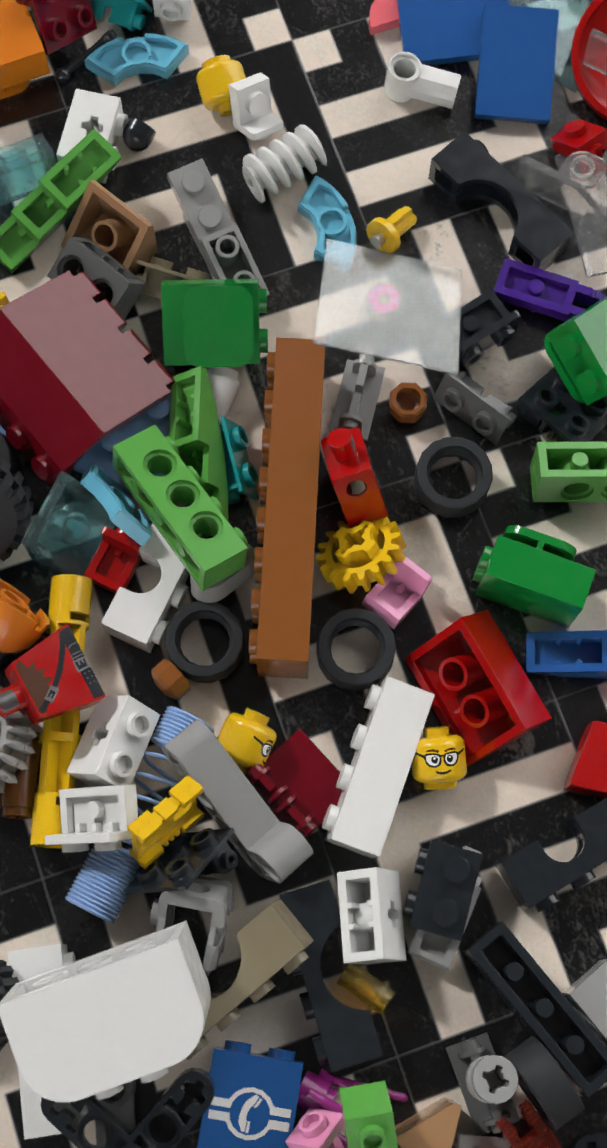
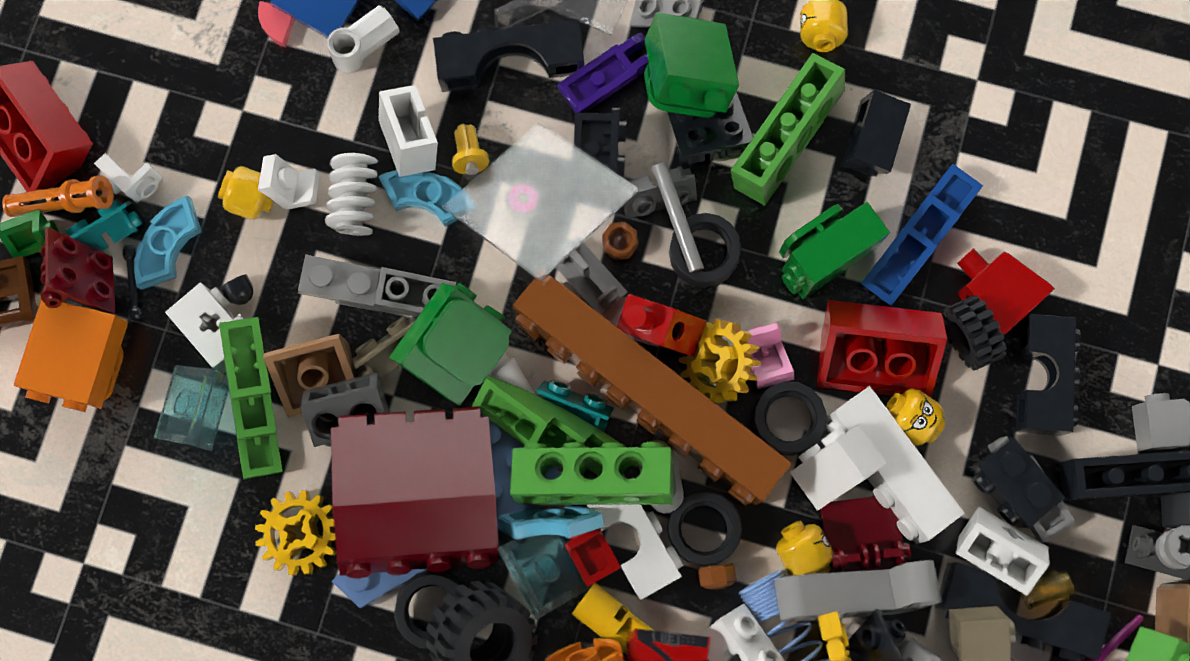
camera: 50 degrees left, 5 degrees up
none -> white piece [379,85,438,177]
none -> light grey bar [652,162,704,273]
none -> white piece [790,424,887,511]
none -> black tyre [943,295,1006,371]

